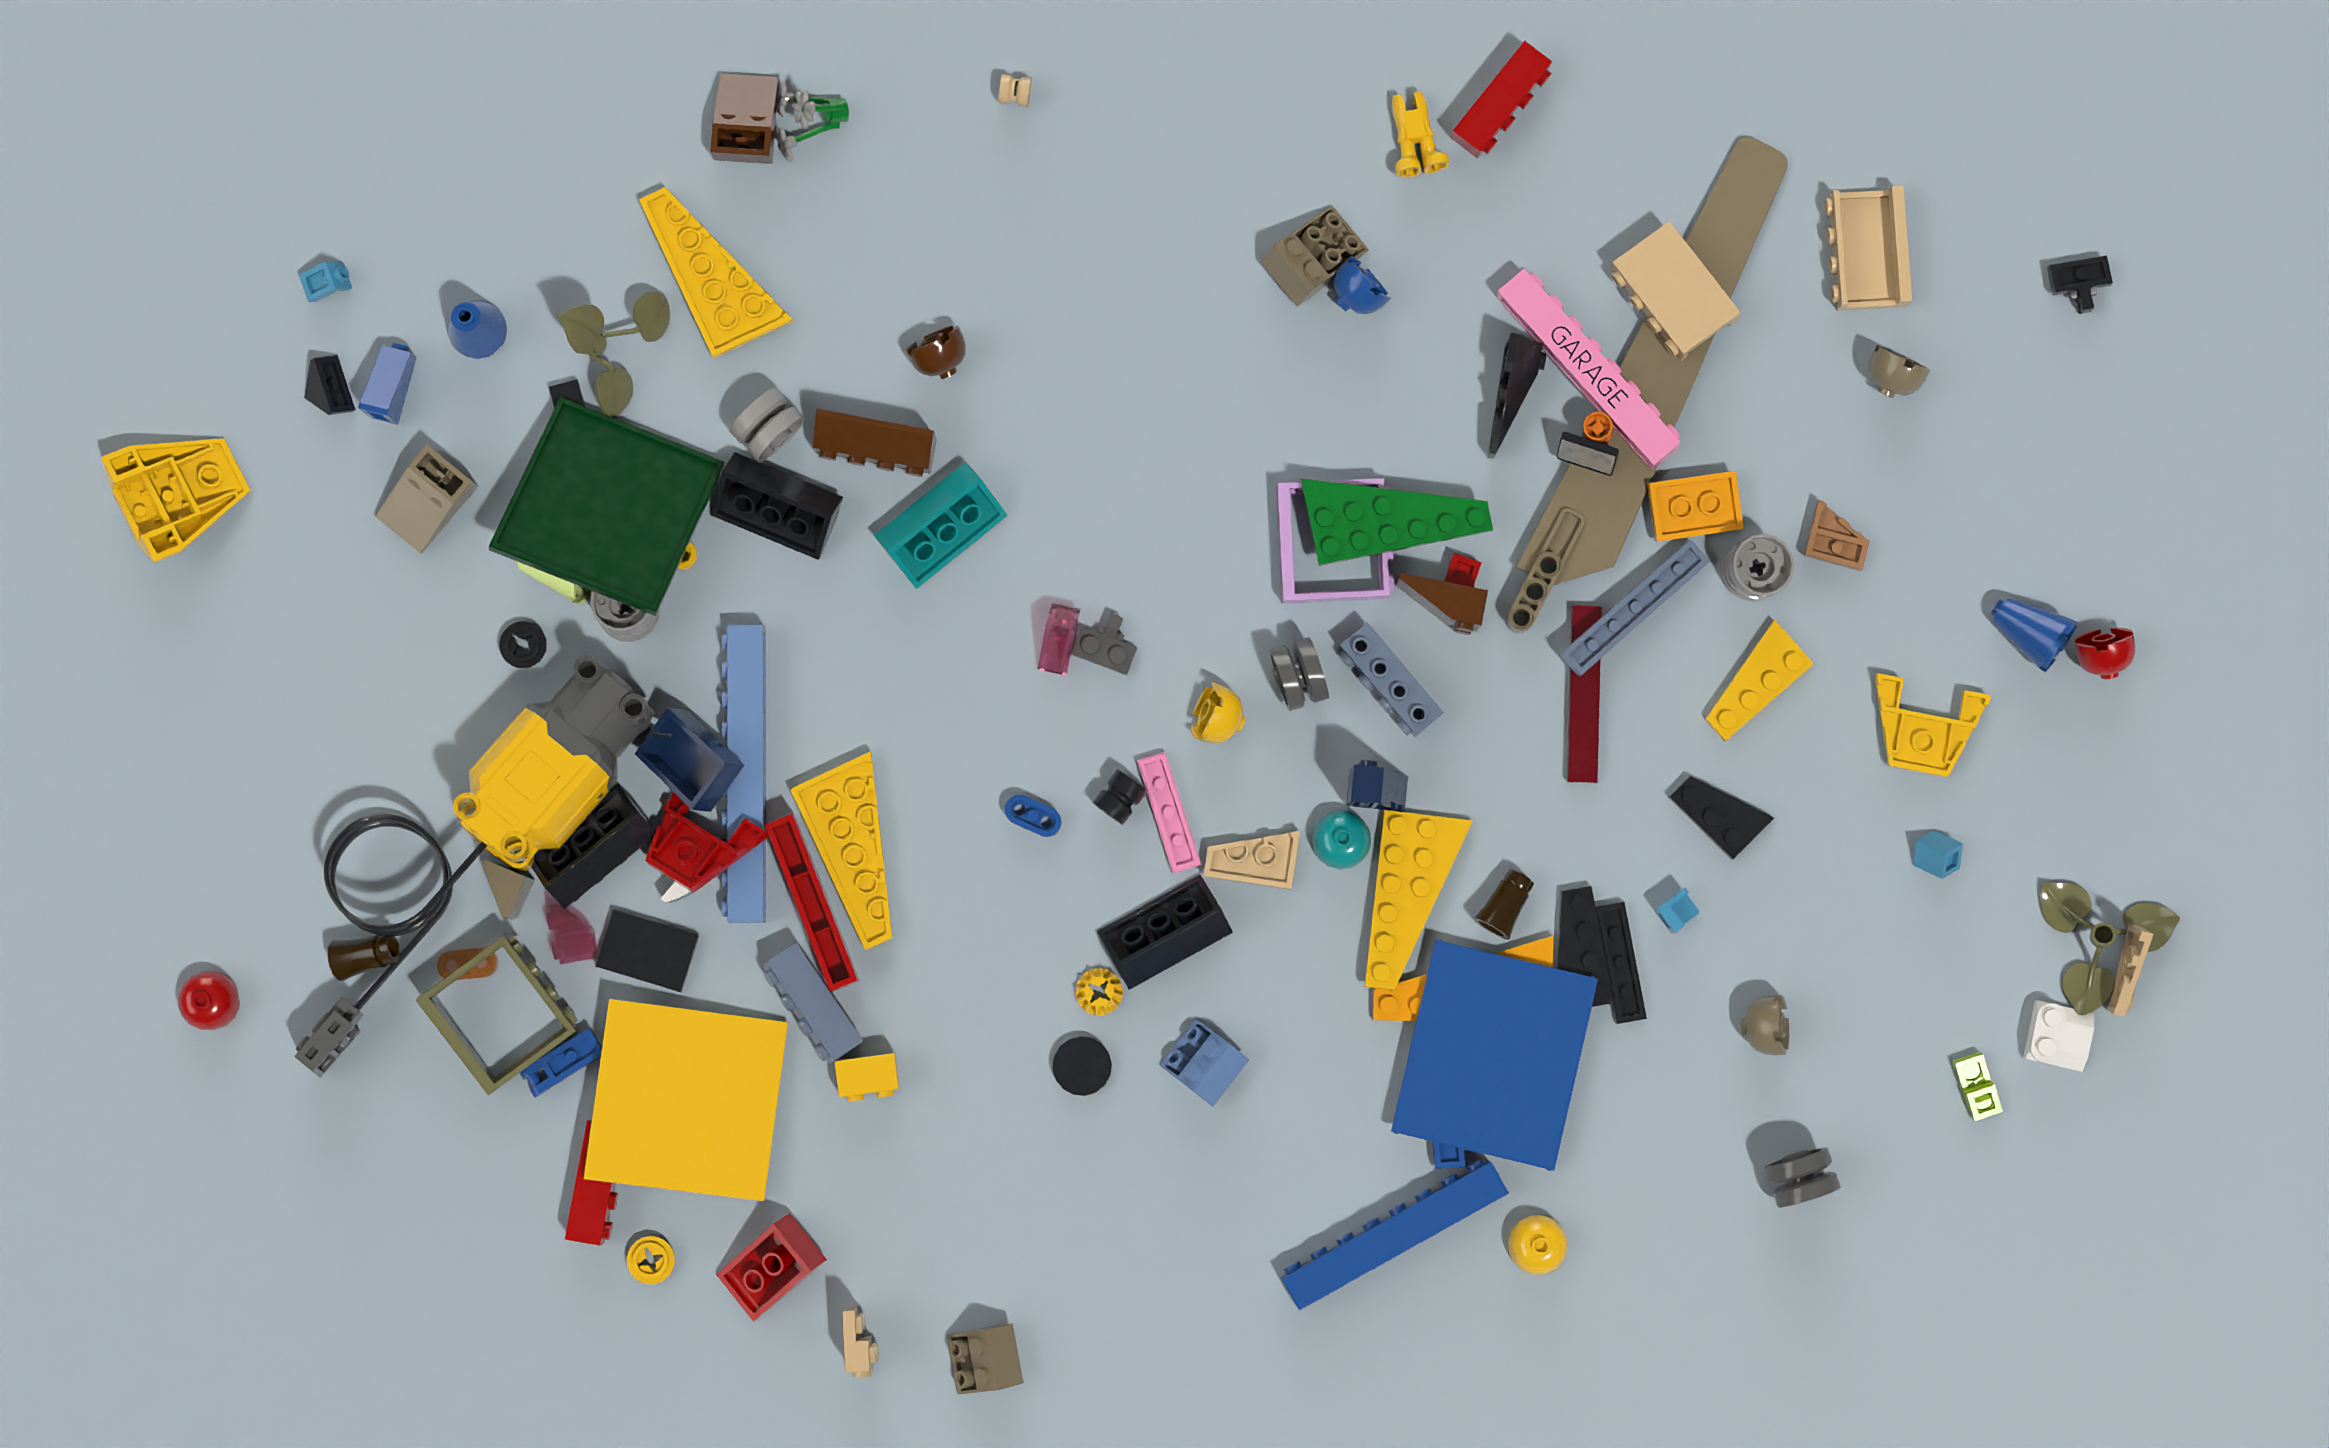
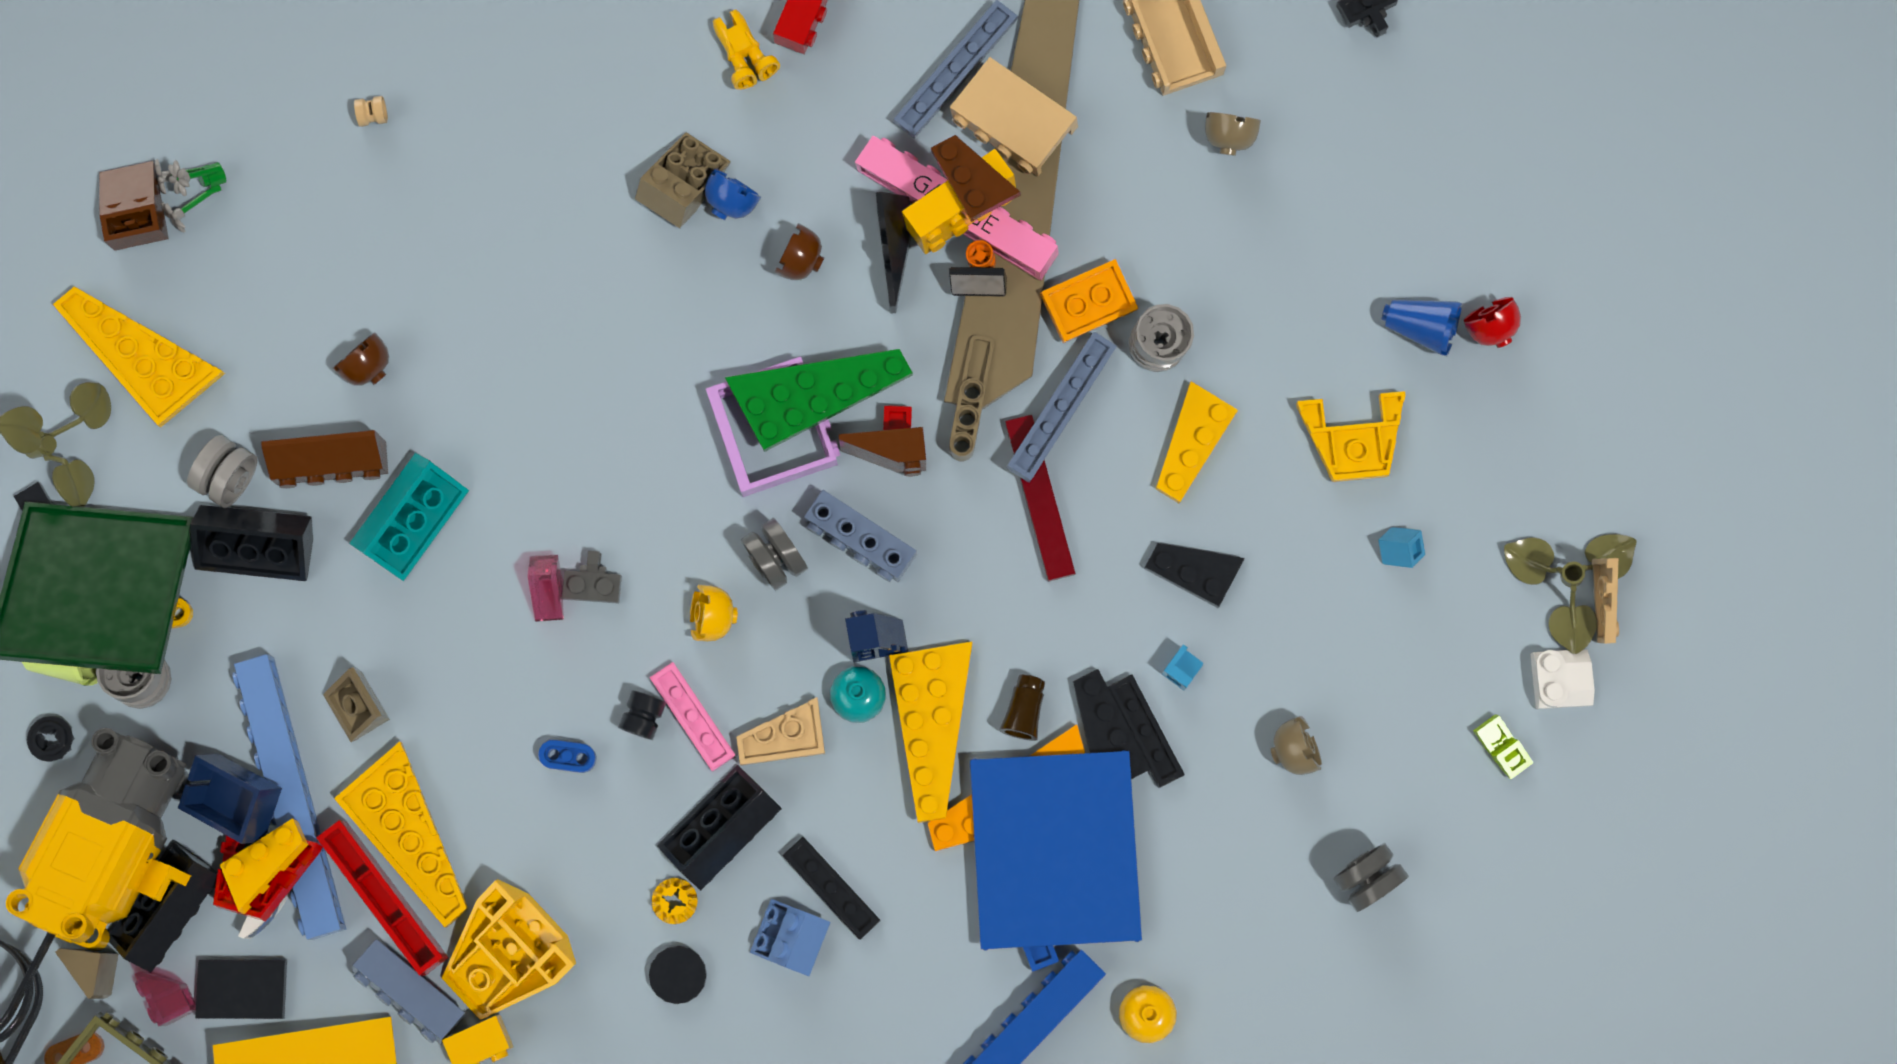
camera: 15 degrees left, 5 degrees down
medium nougat wing [1803,500,1870,571] -> none
none -> yellow panel [137,859,191,901]
none -> yellow wing [220,818,308,914]
none -> dark tan slope [323,667,390,742]
none -> yellow wedge [442,879,576,1020]
none -> reddish brown cylinder [774,223,824,280]
none -> black tile [782,836,881,940]
none -> sand blue plate [893,0,1018,139]
none -> yellow brick [902,149,1016,255]
none -> reddish brown wing [931,135,1021,222]

